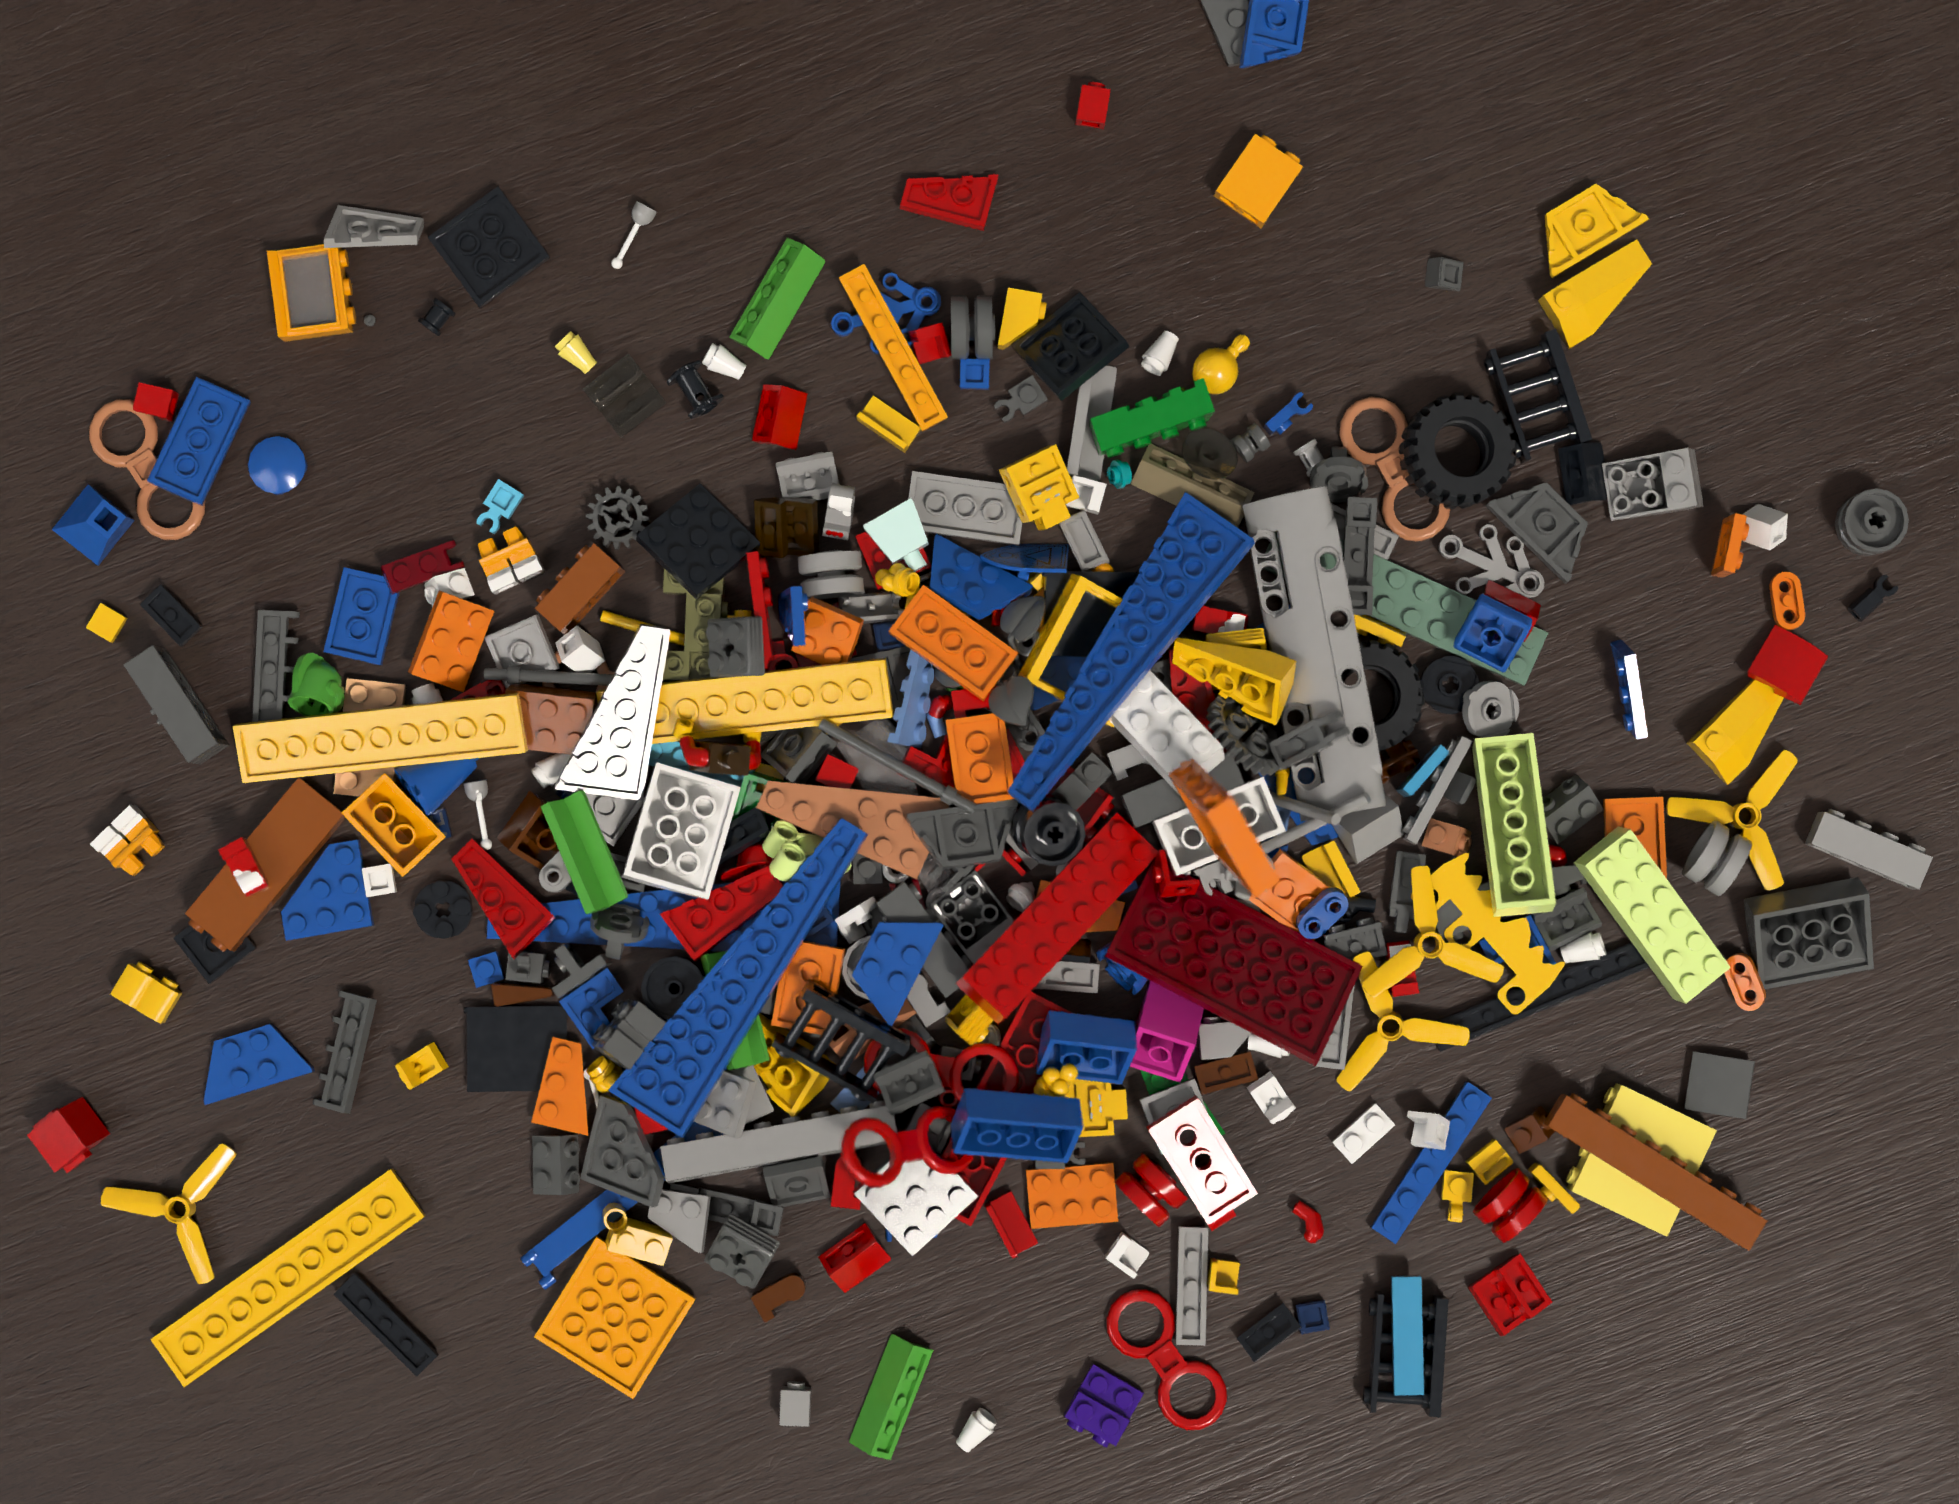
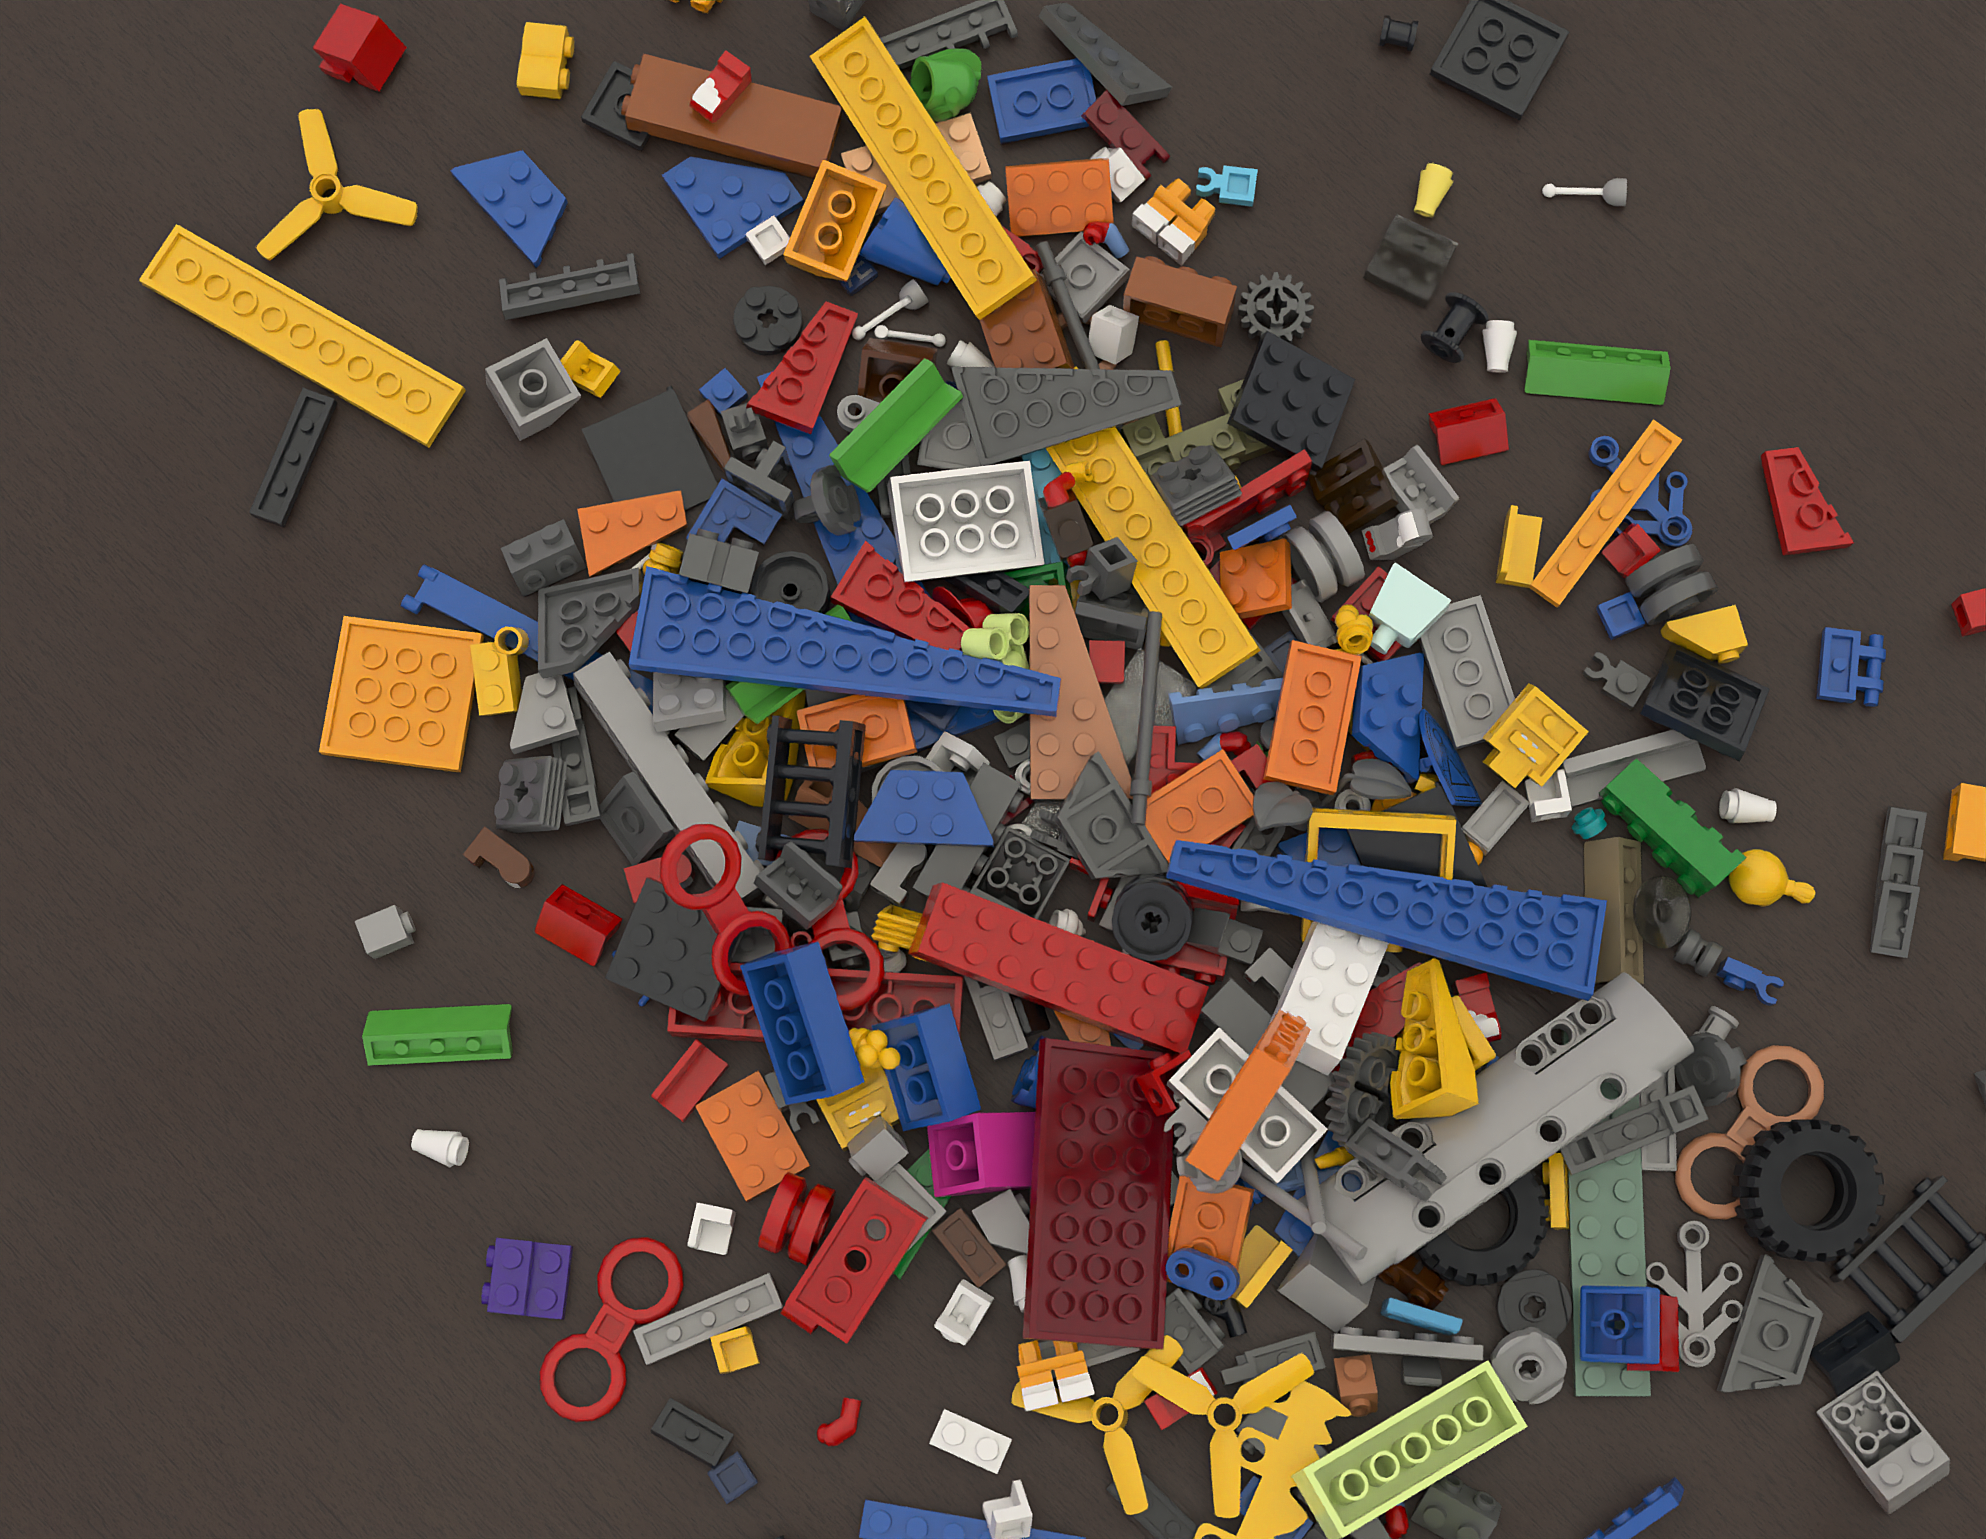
camera: 75 degrees right, 10 degrees down
none -> light grey slope [485,338,581,441]
none -> light grey brick [847,1115,909,1182]
none -> white hinge [875,325,946,347]
none -> hips [1017,1340,1095,1412]
none -> dark grey wing [1038,3,1172,106]
none -> dark grey brick [1066,537,1138,601]
none -> arm [1083,221,1129,259]
none -> blue plate [1816,627,1886,707]
none -> dark grey slope [1870,806,1927,958]

